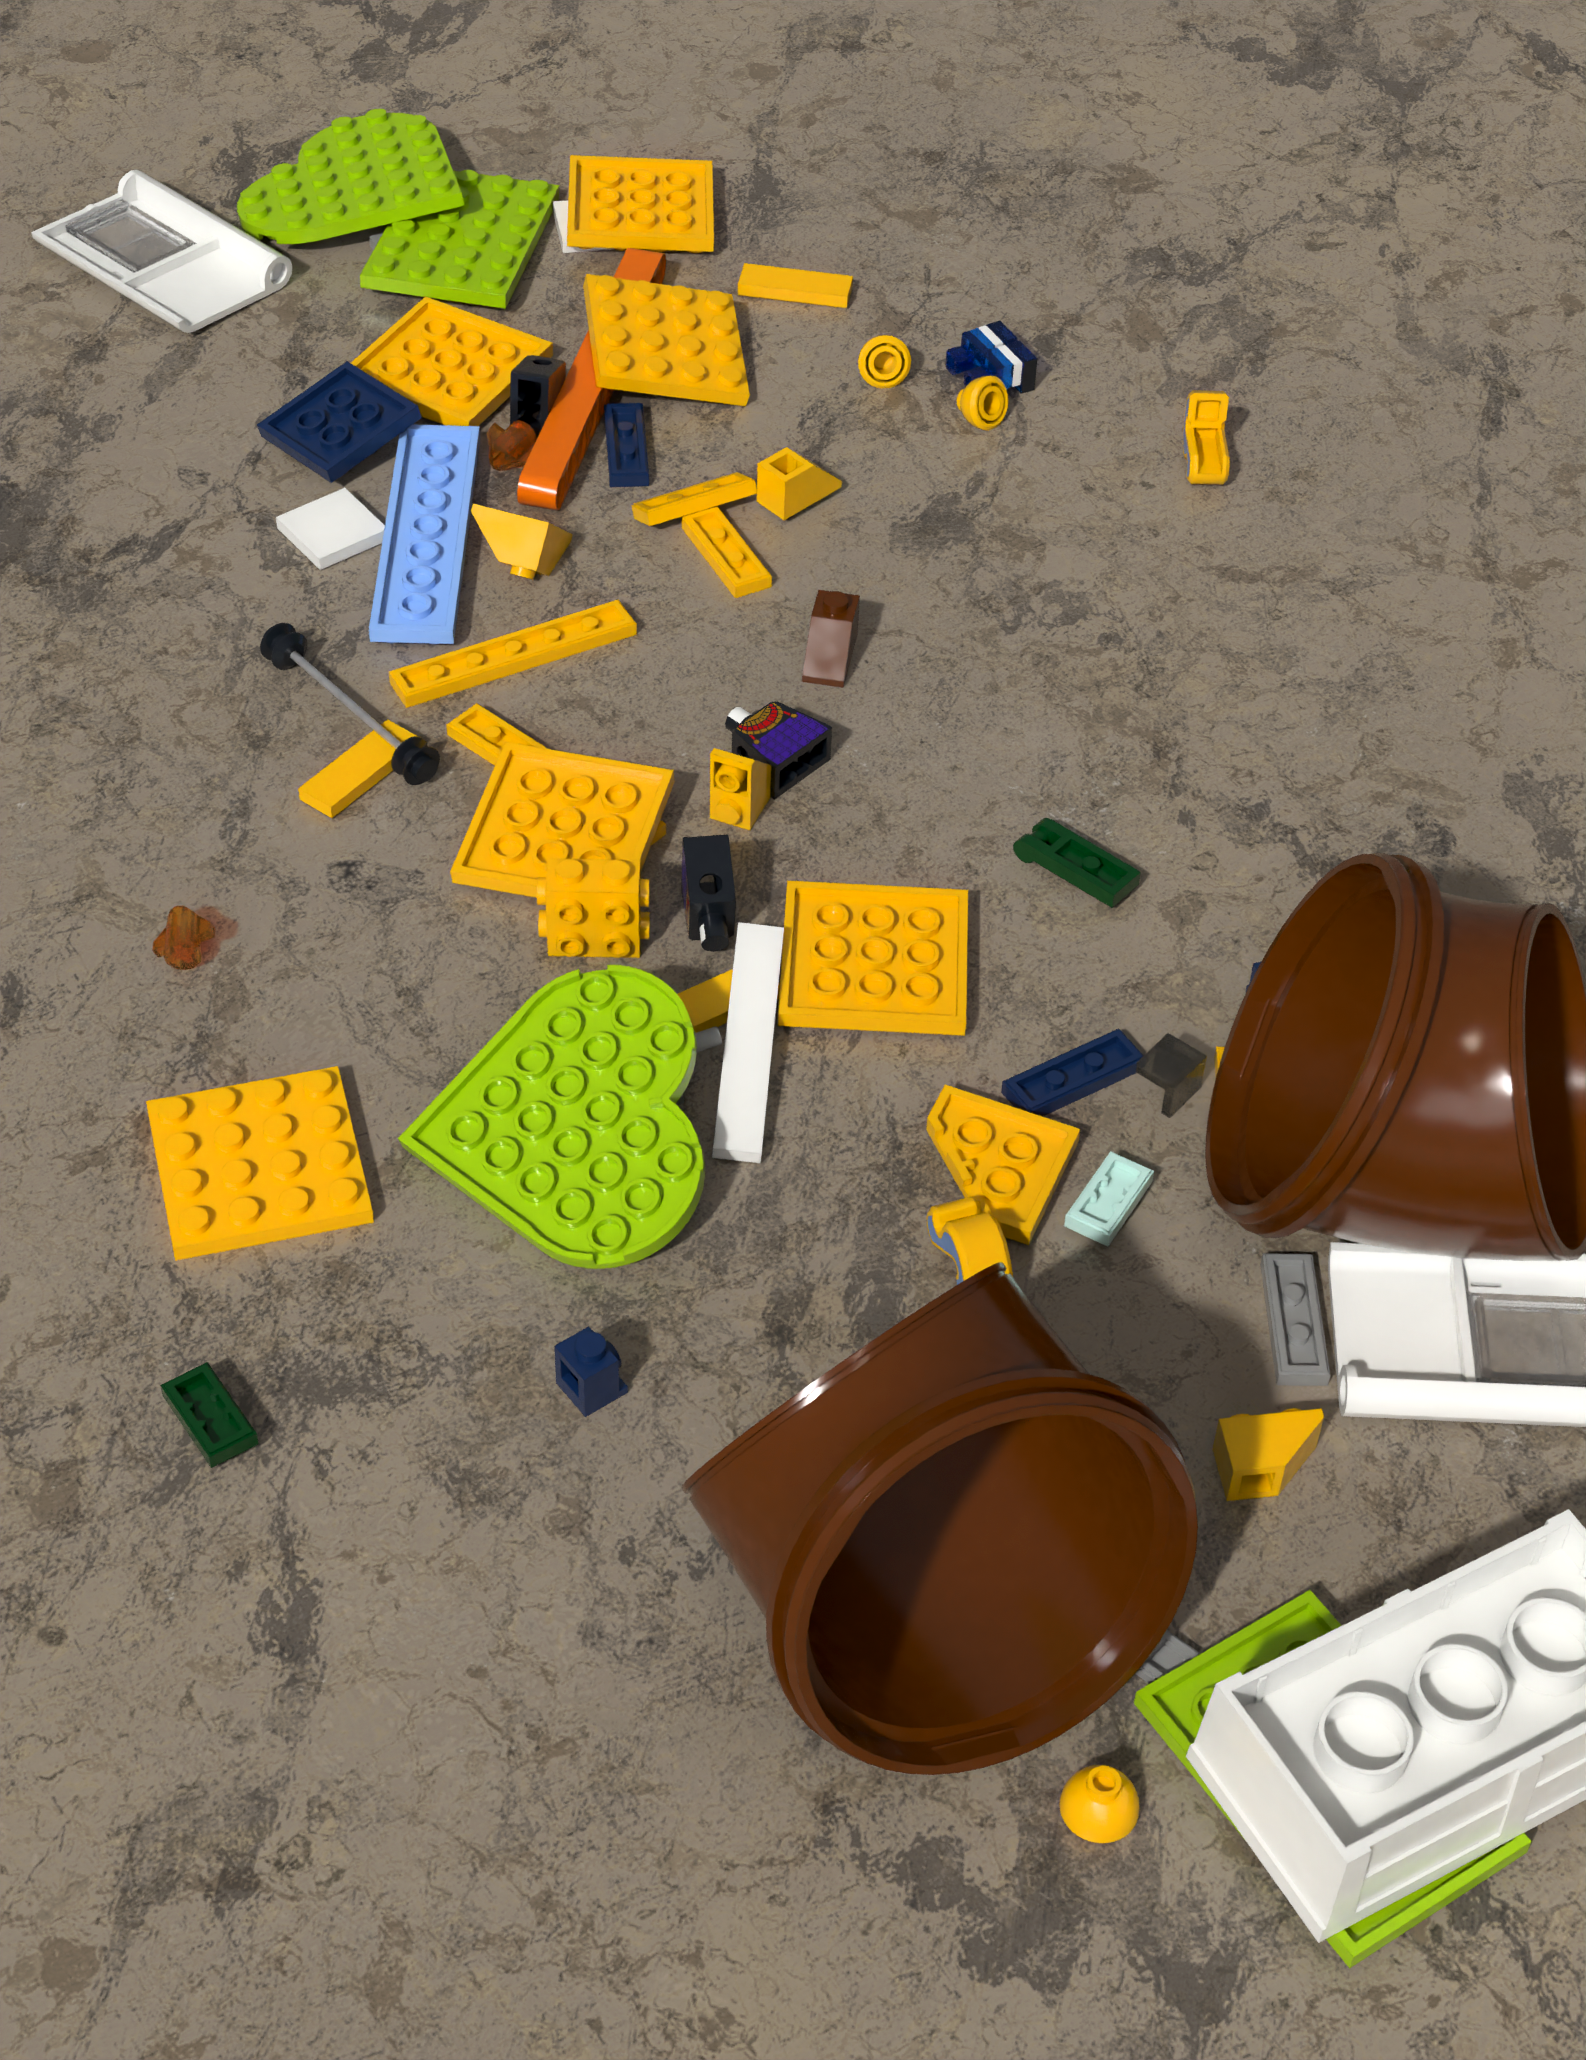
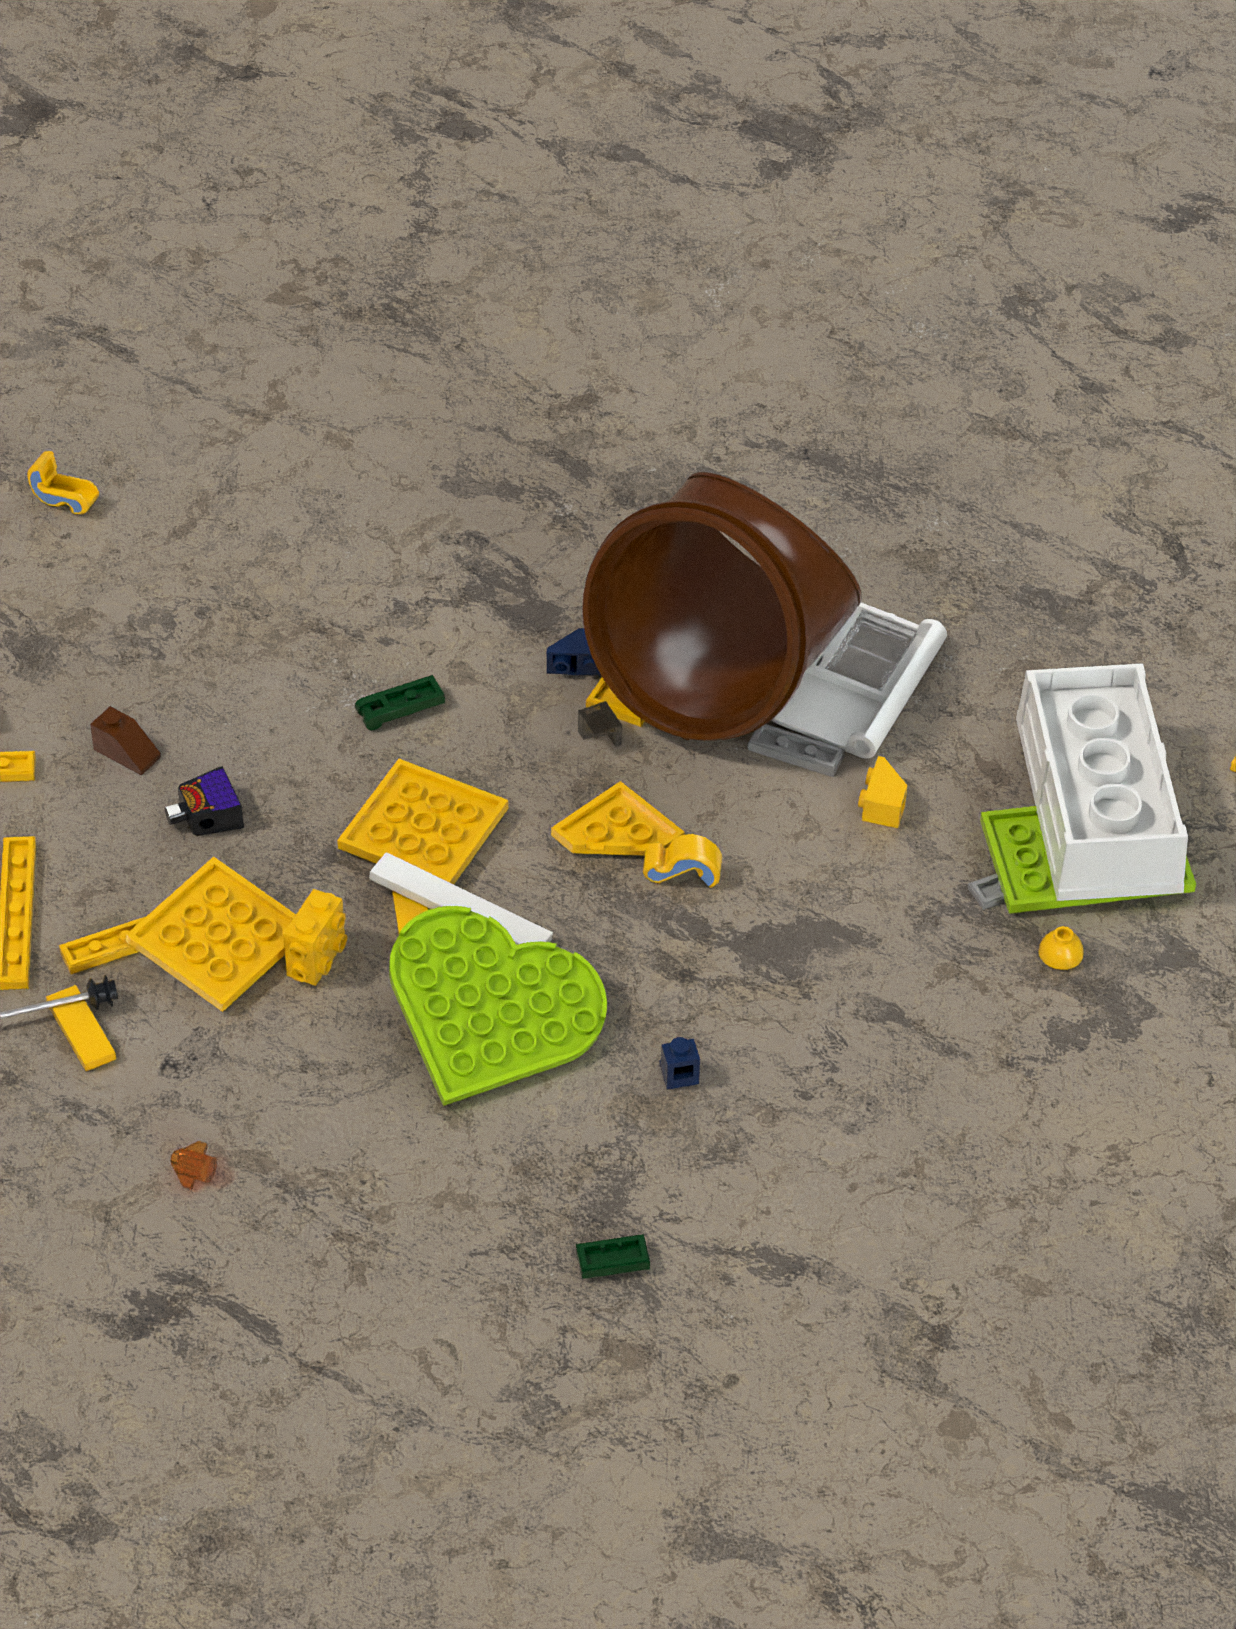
camera: 65 degrees left, 0 degrees up
yellow plate [146,1066,374,1261] -> none
black torso [681,834,736,952] -> none
reddish brown piece [681,1262,1198,1775] -> none
yellow slope [710,748,771,830] -> none
dark blue tile [1001,1028,1146,1117] -> none
light aqua plate [1064,1151,1154,1247] -> none

